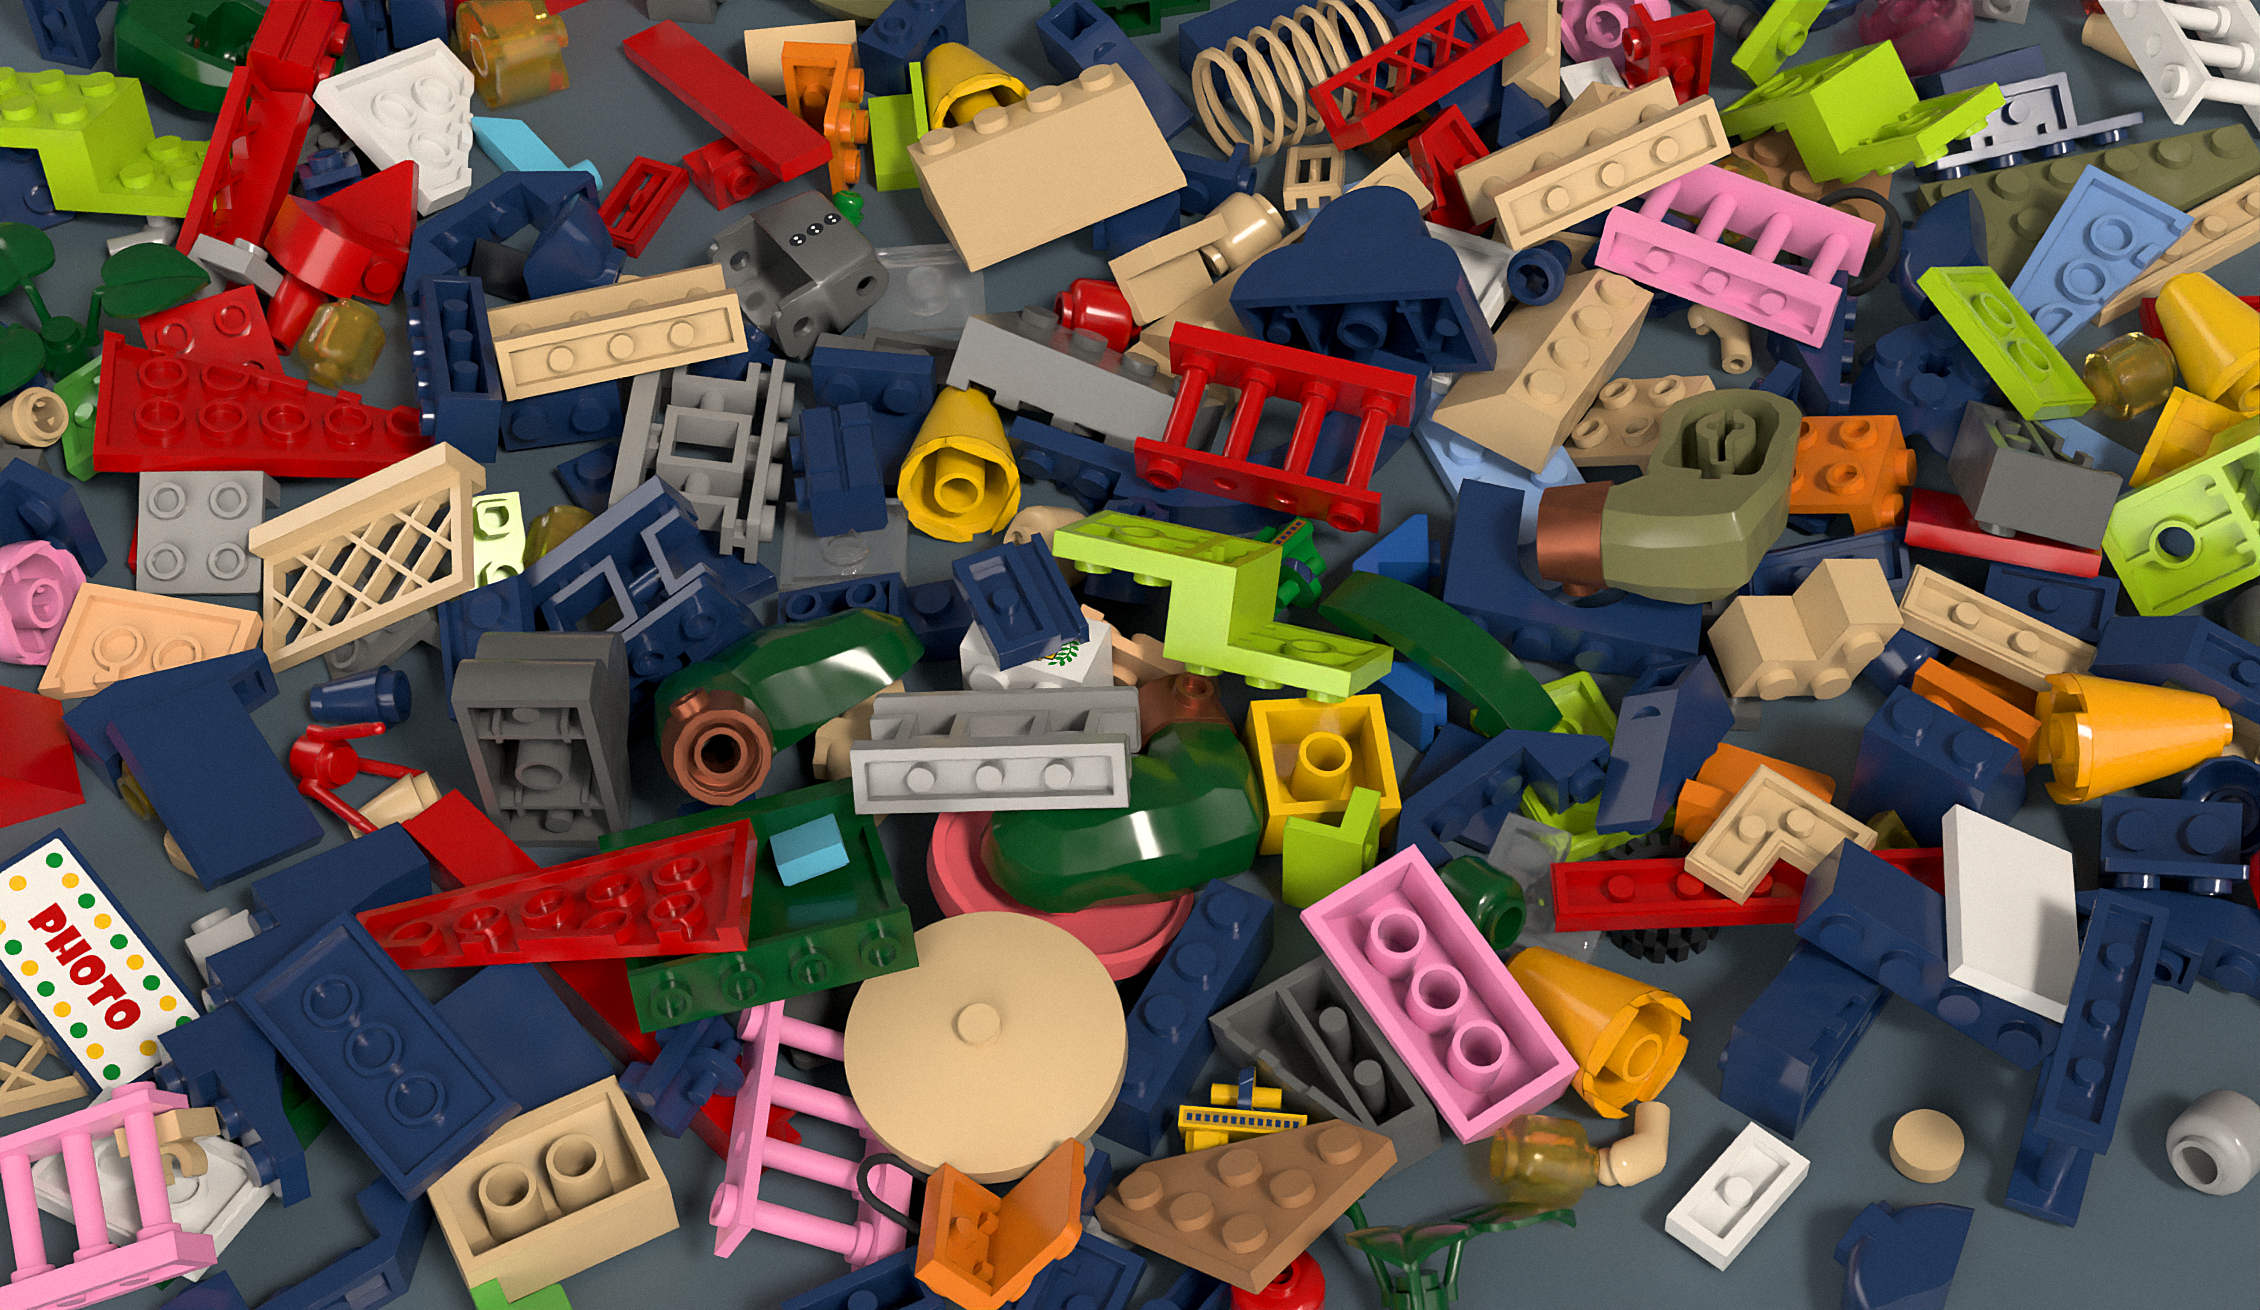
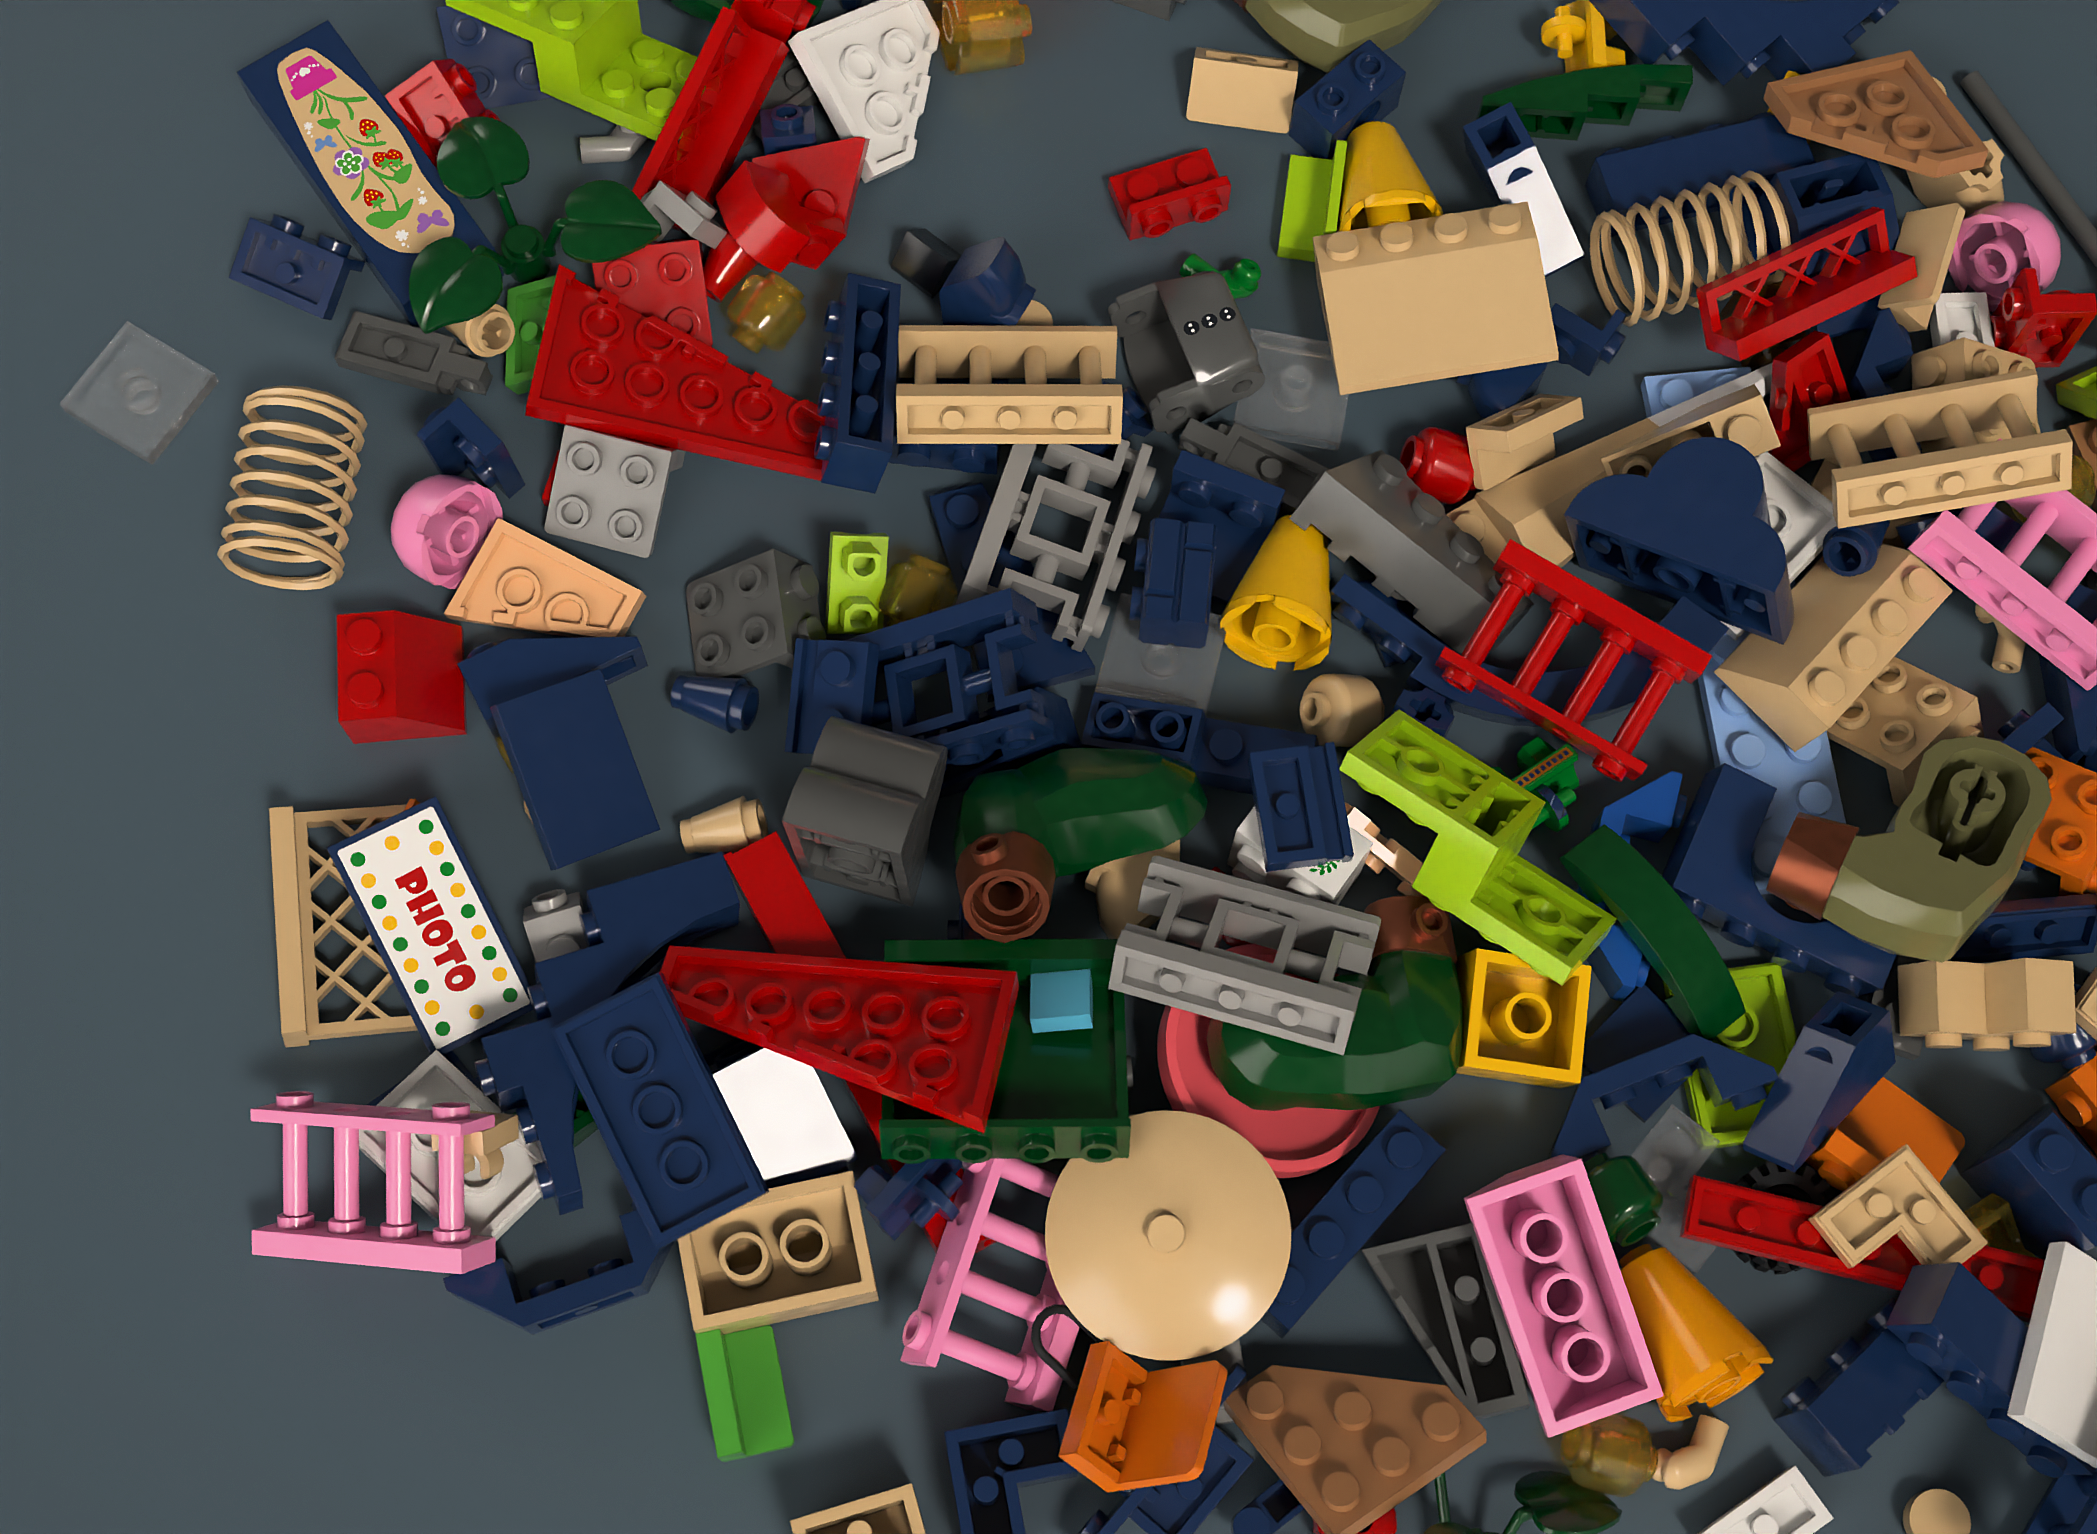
camera: 10 degrees right, 20 degrees up
tan fence [249,441,486,674] -> none
red plant [289,722,425,835] -> none
dark blue slope [403,171,600,307] -> none
medium azure piece [471,117,603,192] -> none
red tile [597,155,690,259] -> none
red tile [622,19,834,182] -> none
orange bracket [781,41,869,195] -> none
yellow hips [1178,1066,1308,1154] -> none
tan head [1198,192,1285,276] -> none
lime panel [1282,786,1381,909] -> none
tan tile [1283,143,1346,211] -> none

